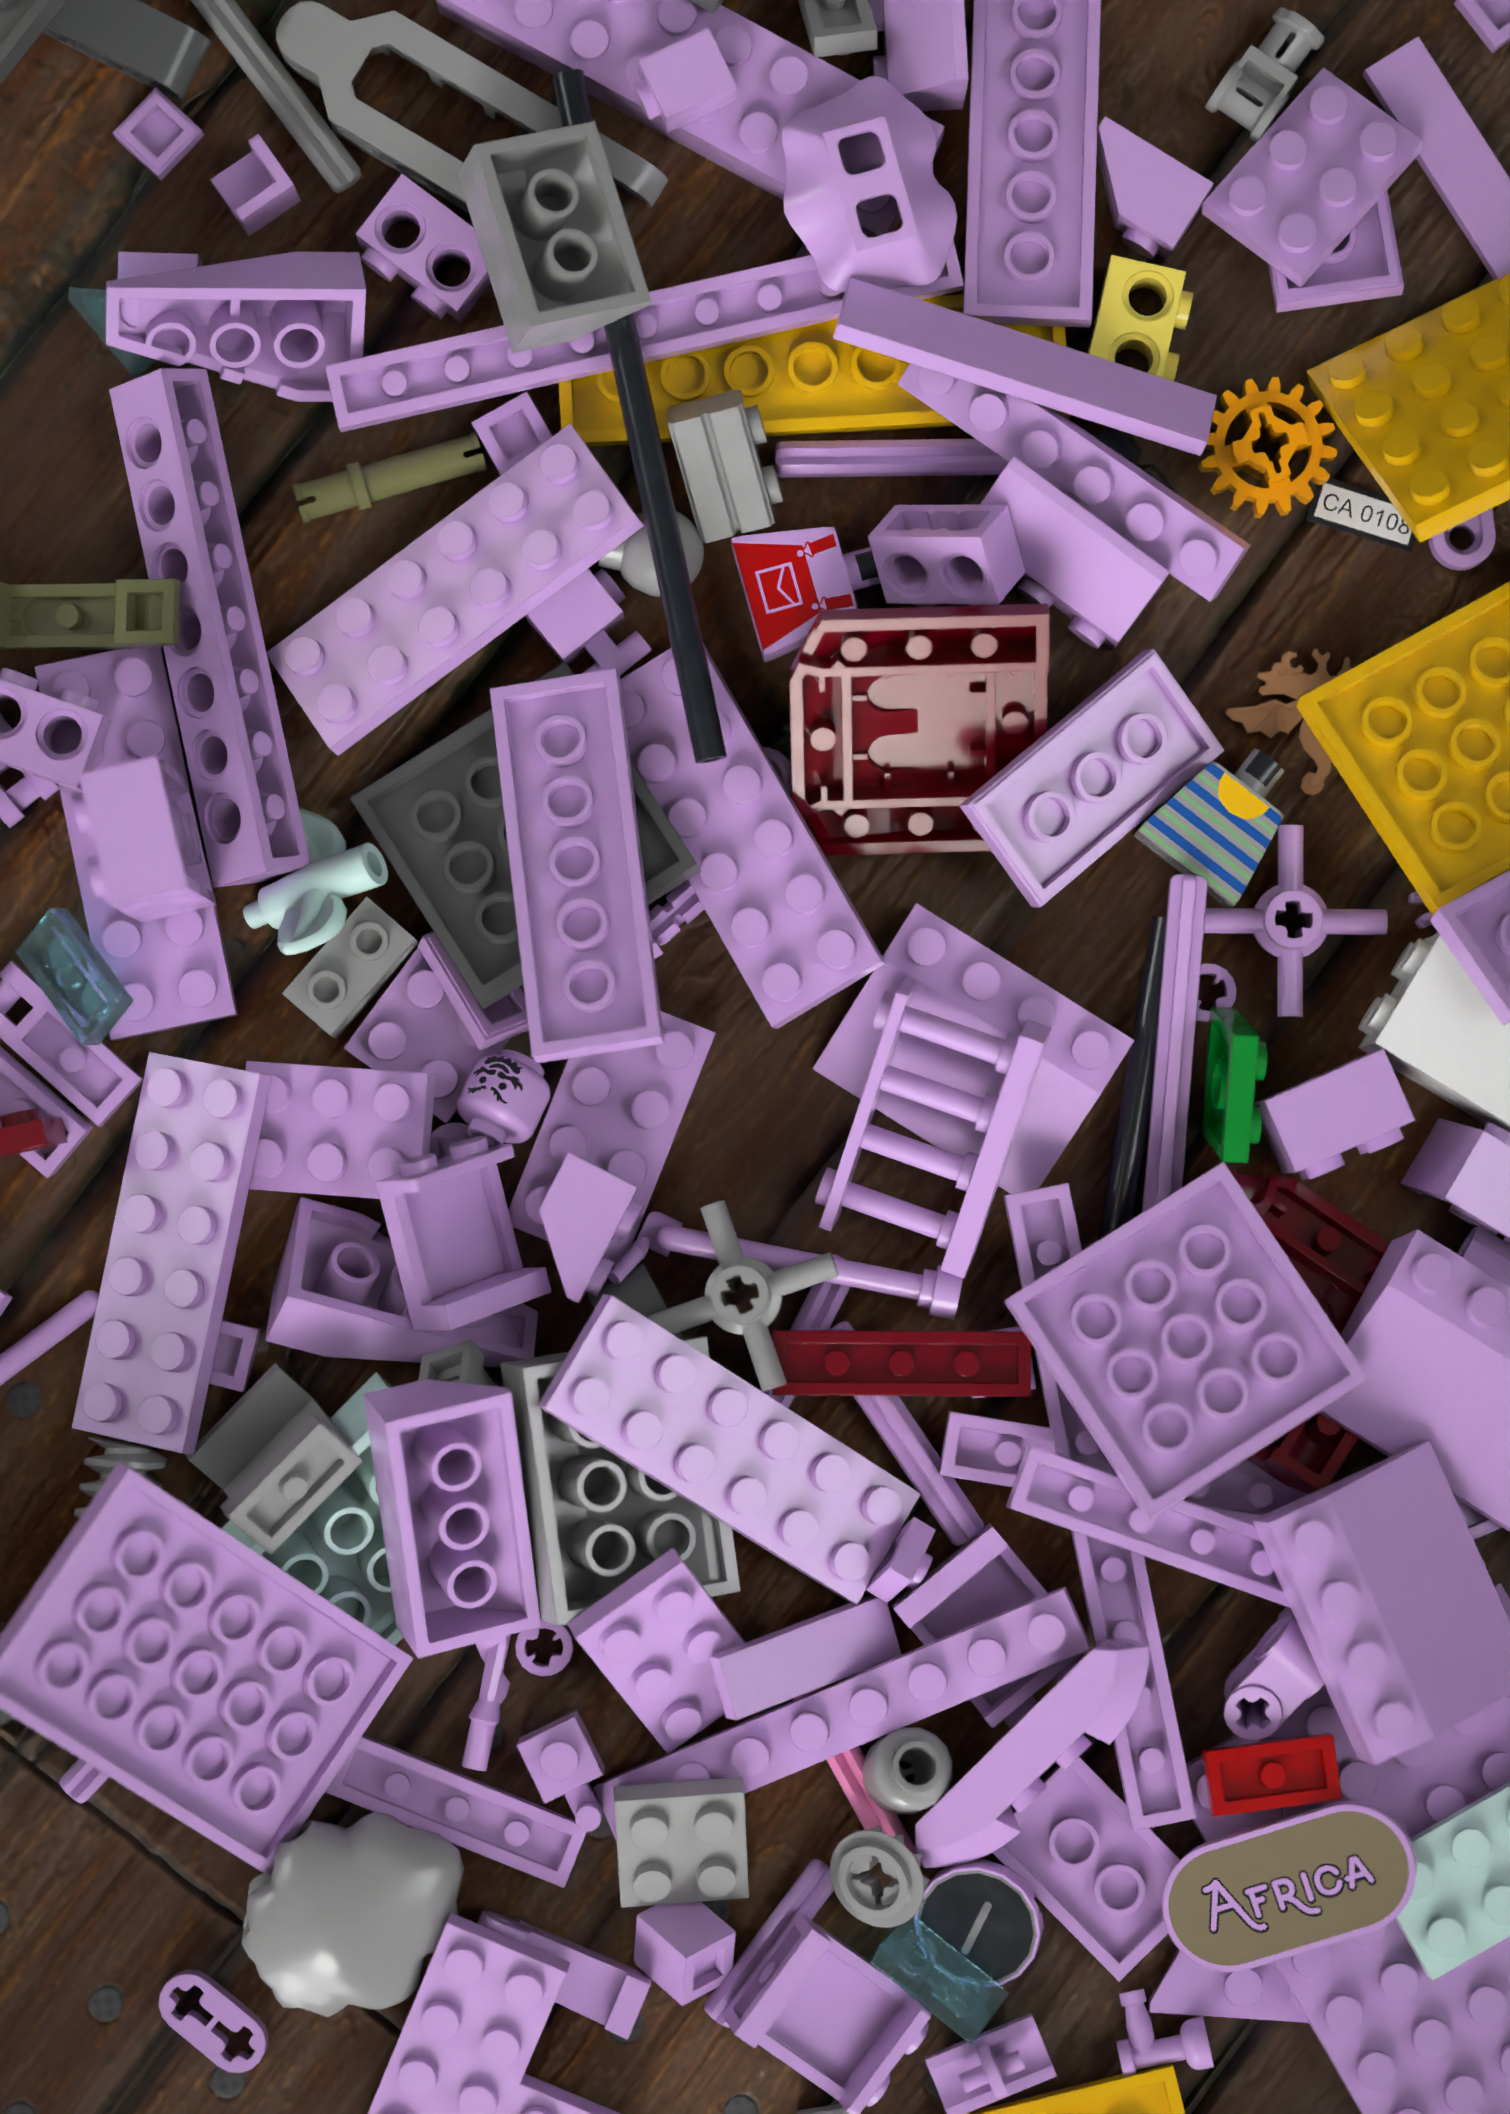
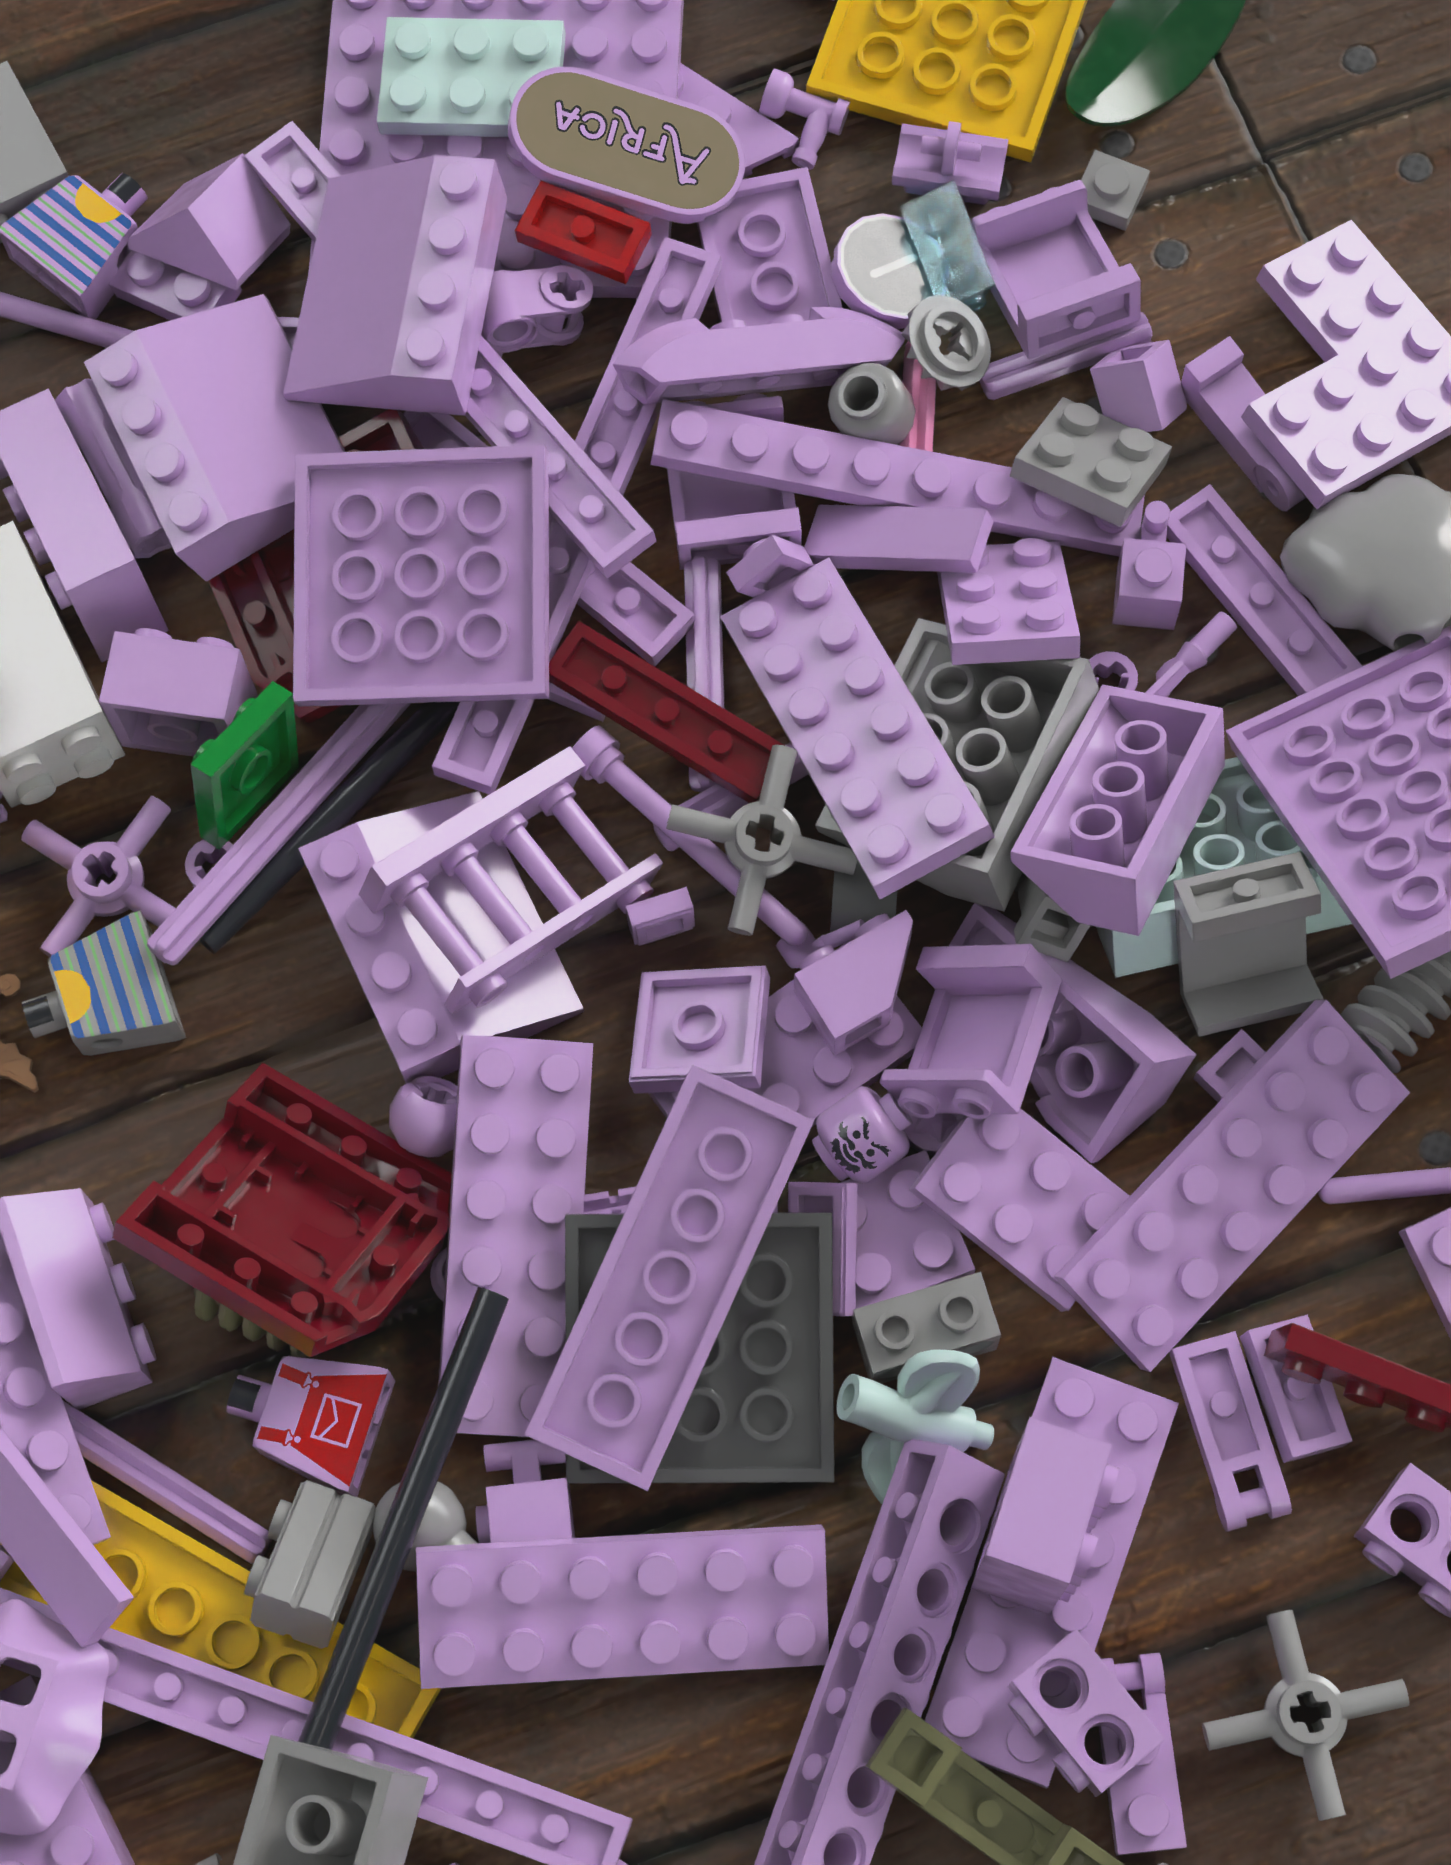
camera: 140 degrees left, 15 degrees down
clear light blue plate [16,908,134,1045] -> none
olive pin [292,431,487,524] -> none
lavender plate [471,391,552,476] -> none
lavender brick [868,505,1025,607] -> none
lavender tile [959,649,1225,907] -> none
none -> lavender piece [389,1076,458,1157]
none -> lavender tile [625,887,695,946]
none -> lavender tile [629,965,771,1094]

